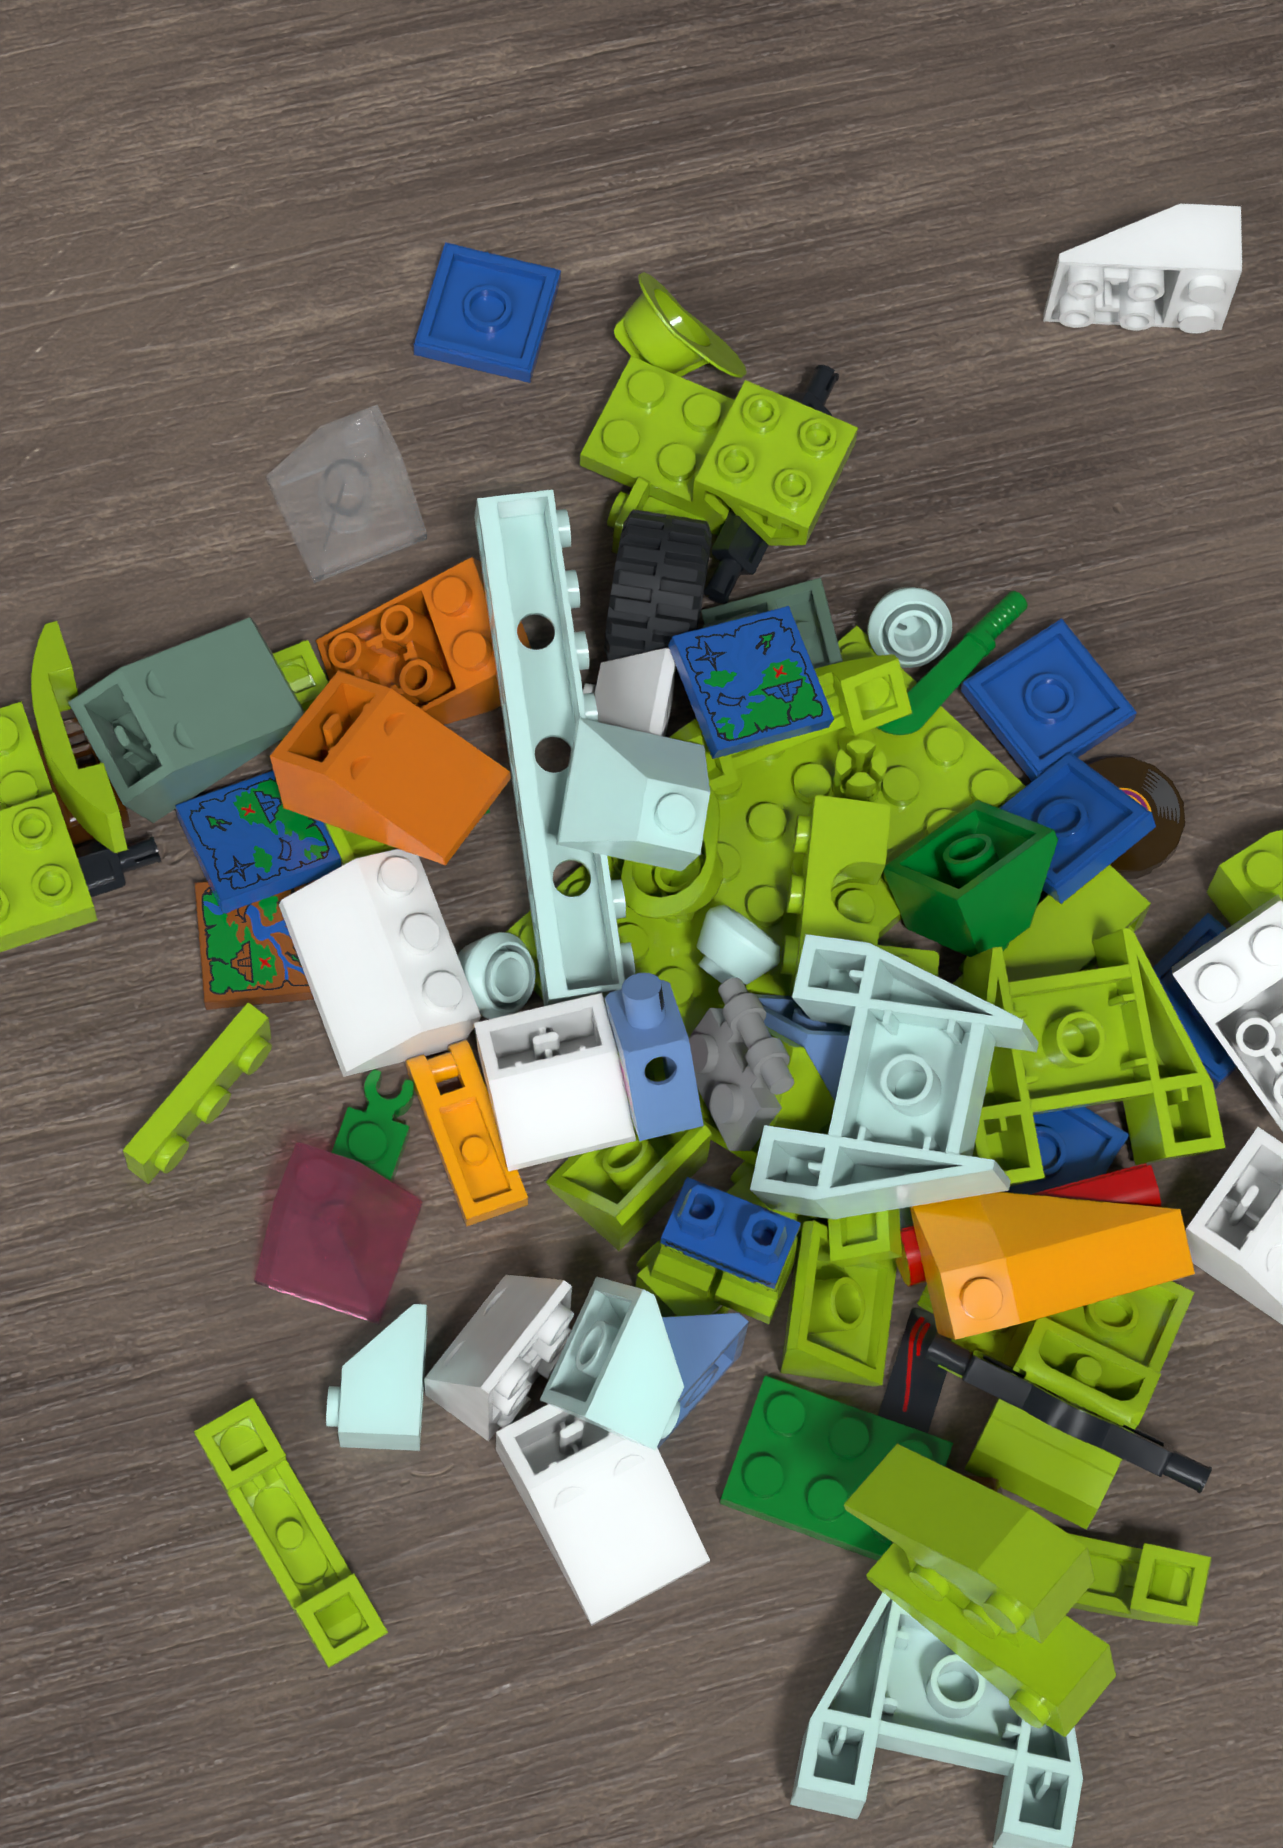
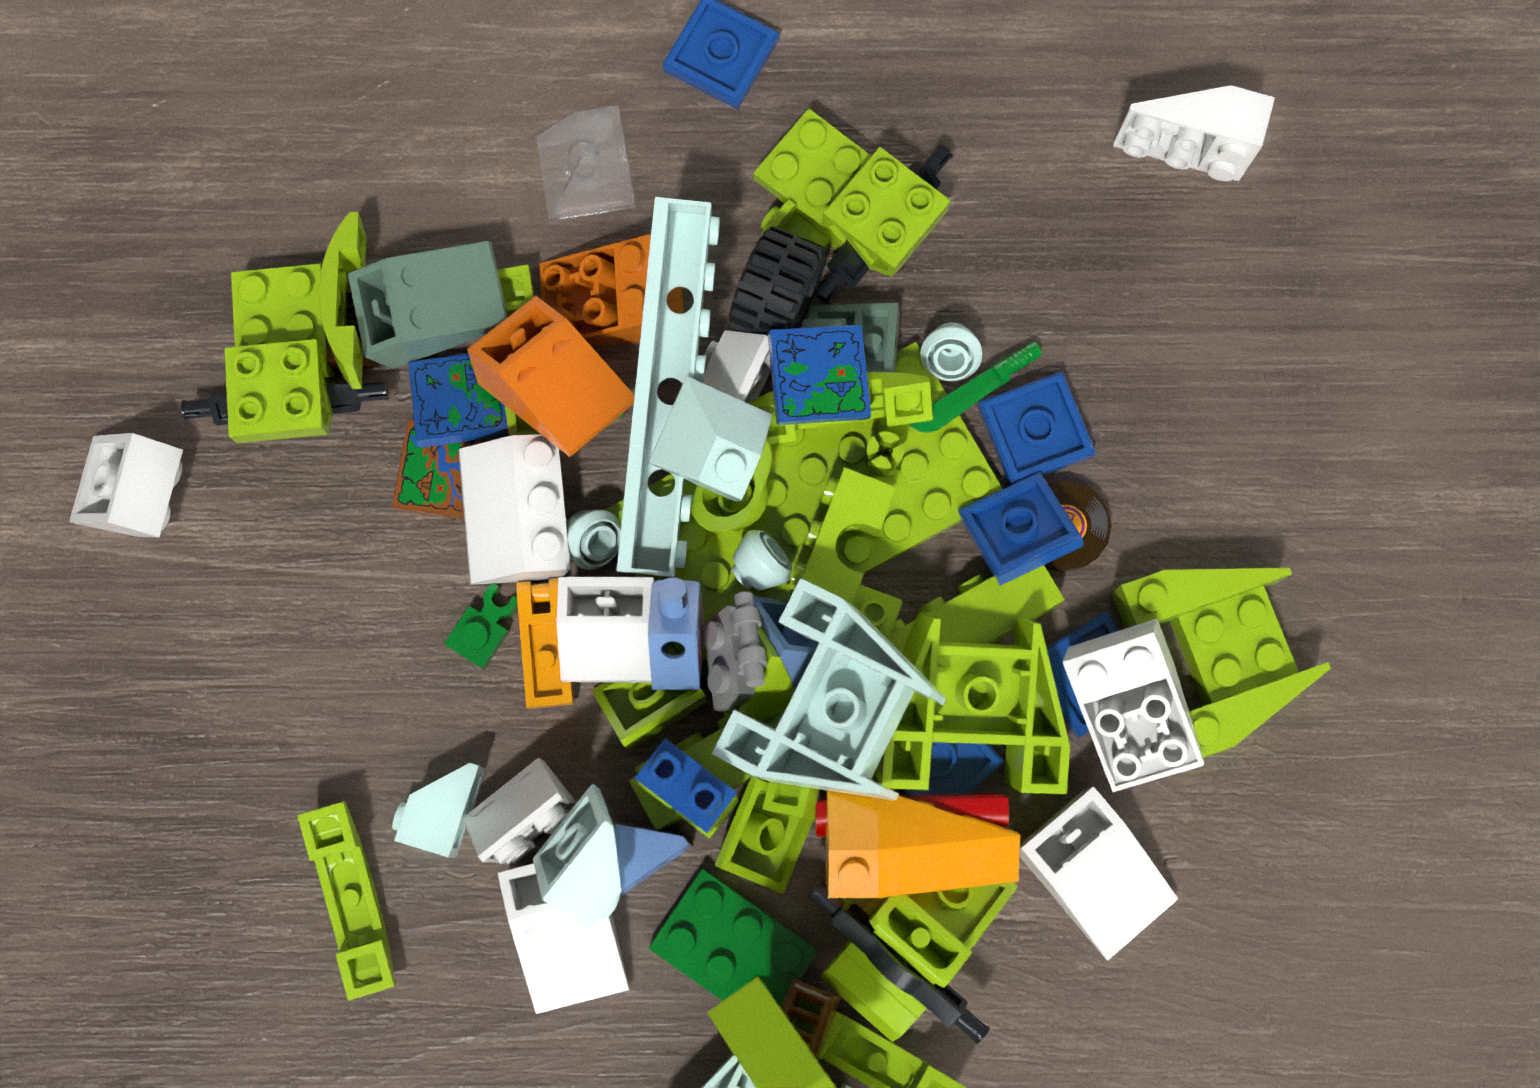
camera: 20 degrees right, 10 degrees up
lime plate [123,1003,272,1184] -> none
clear pink slope [254,1142,423,1325] -> none
lime piece [614,272,747,378] -> none
black sticker [878,1308,951,1433] -> none
green slope [883,800,1058,957] -> none

